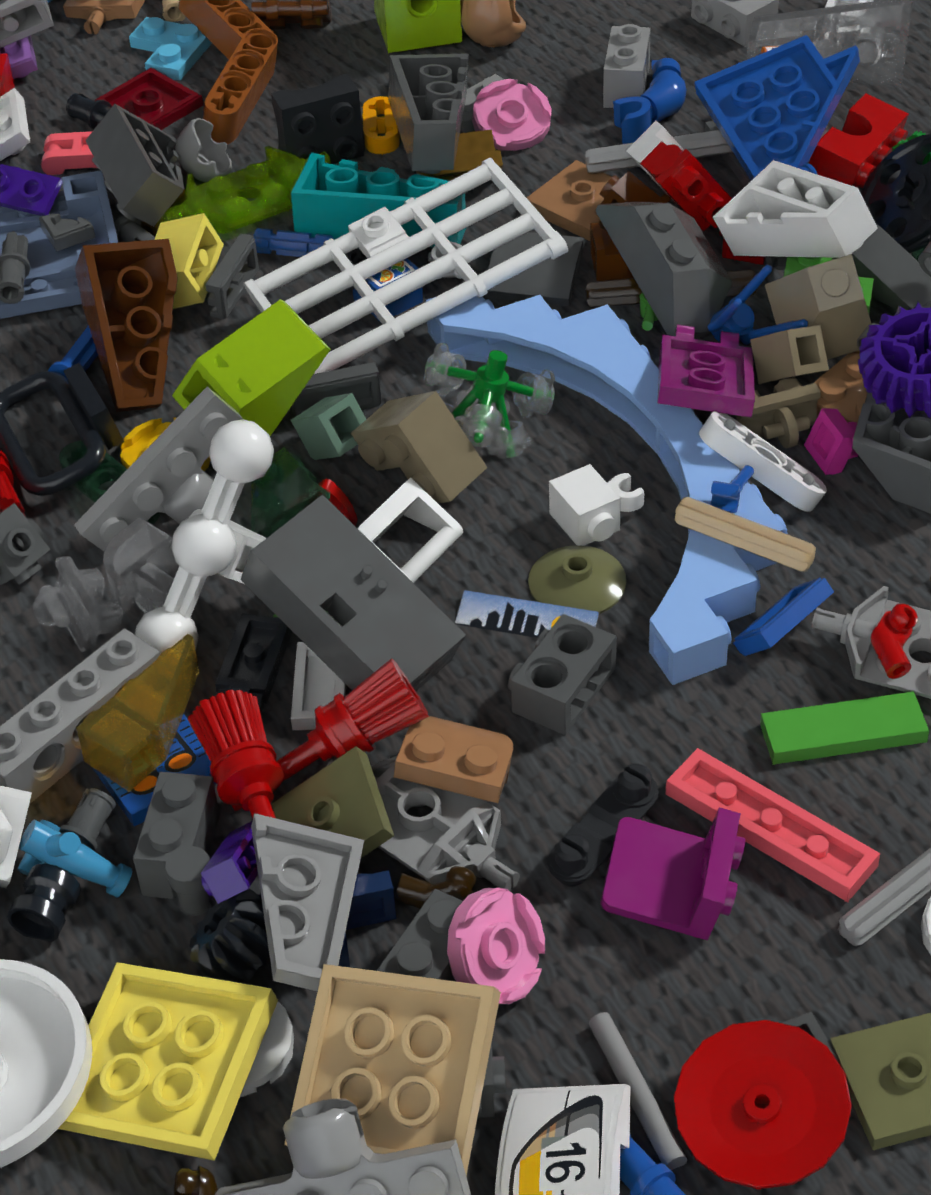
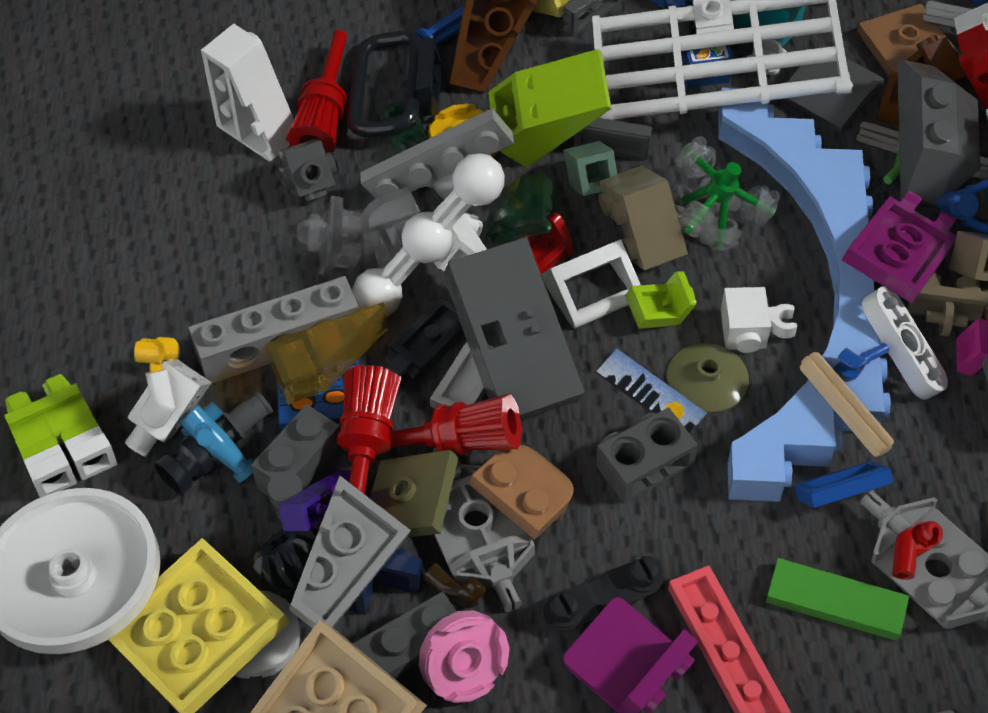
camera: 25 degrees right, 10 degrees up
none -> lime bracket [625,271,696,329]

